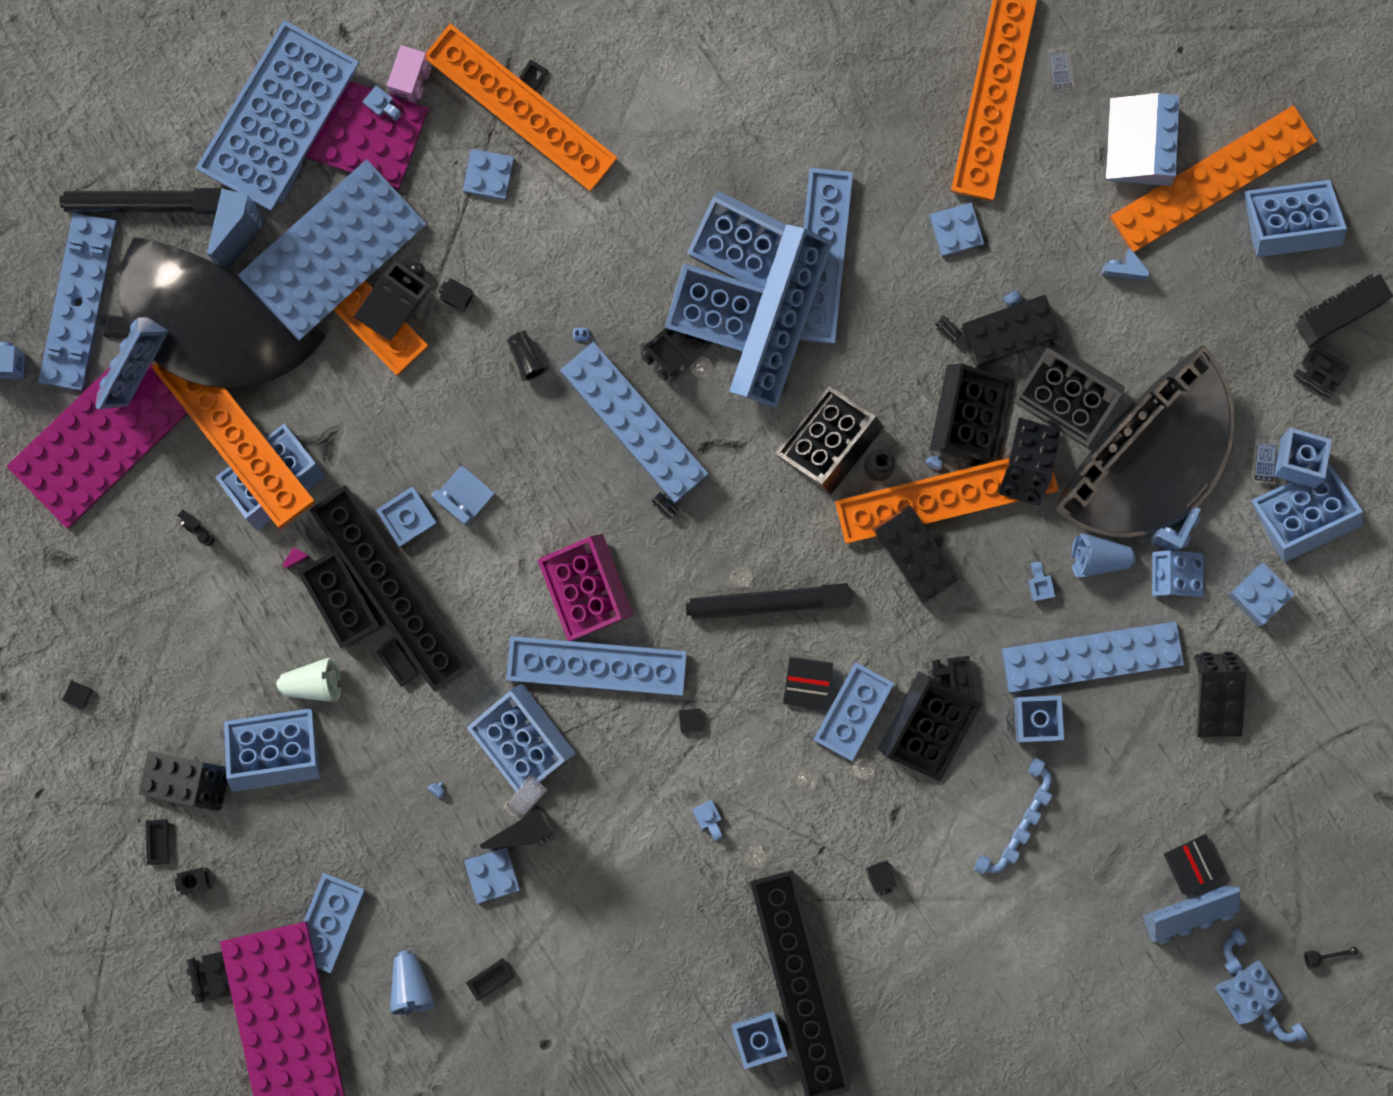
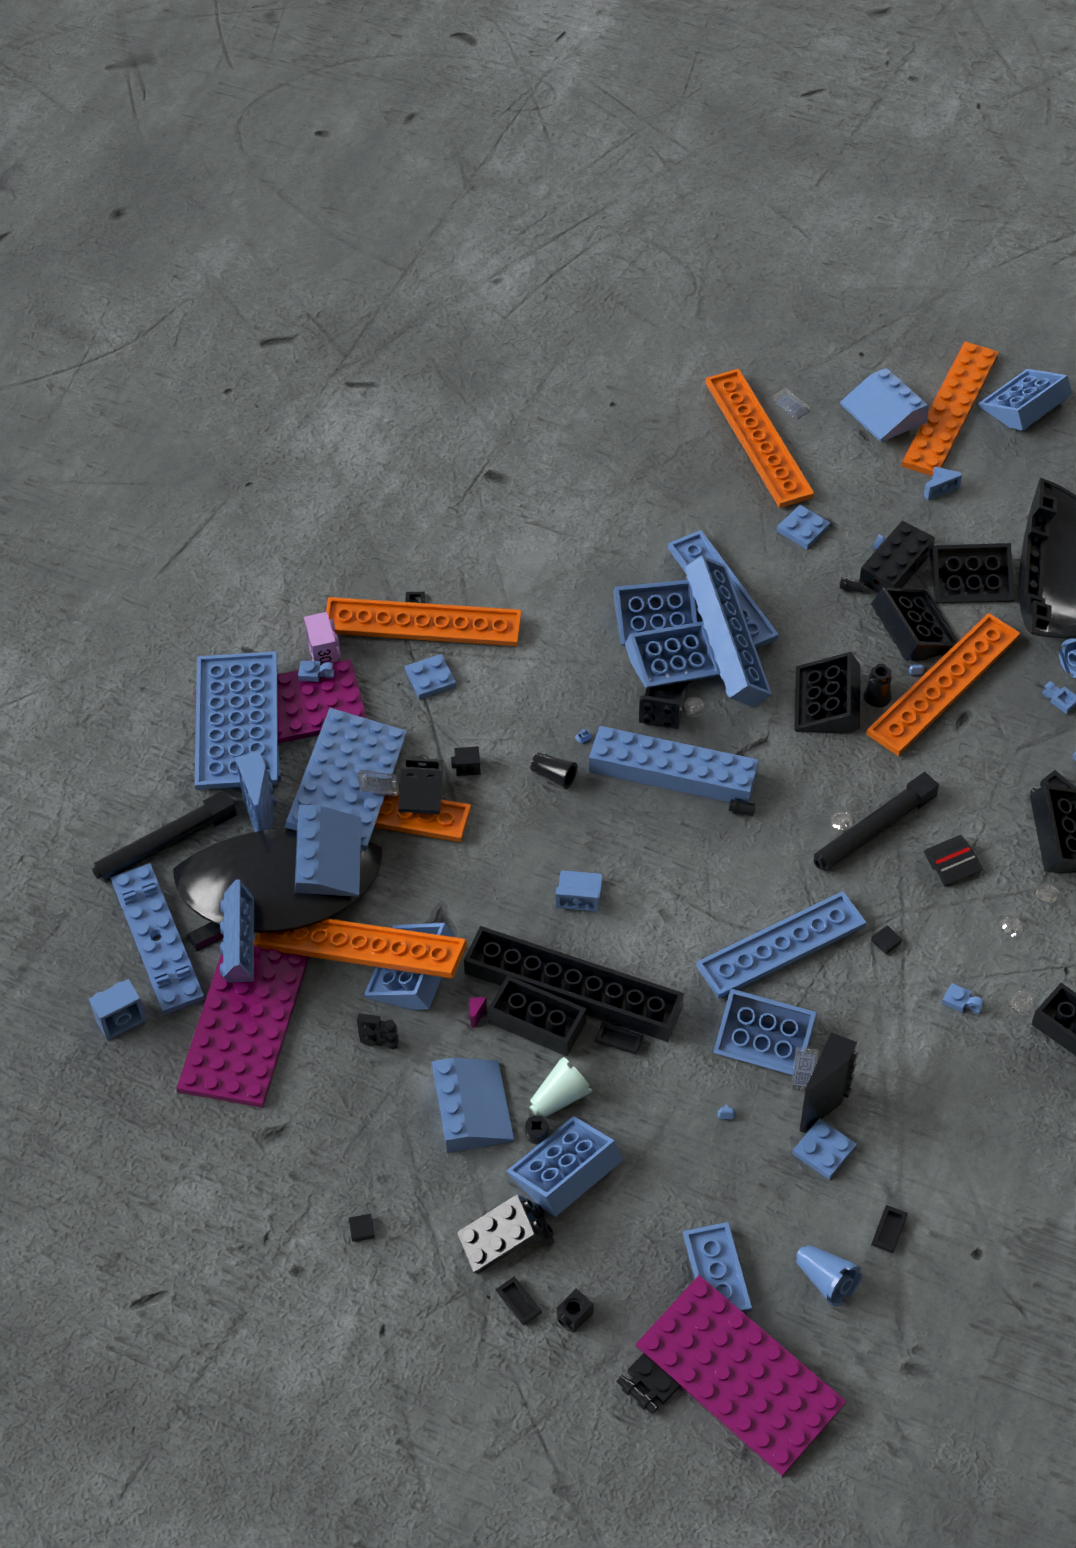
camera: 30 degrees left, 30 degrees down
medium blue plate [376,486,437,547] -> none
magenta slope [537,534,634,641] -> none
medium blue plate [813,662,894,761] -> none
black brick [872,504,959,604] -> none
black bracket [999,417,1061,506] -> none
none -> medium blue slope [294,805,362,897]
none -> clear tile [357,770,399,796]
none -> medium blue slope [431,1058,514,1153]
none -> black wheel [525,1115,548,1144]

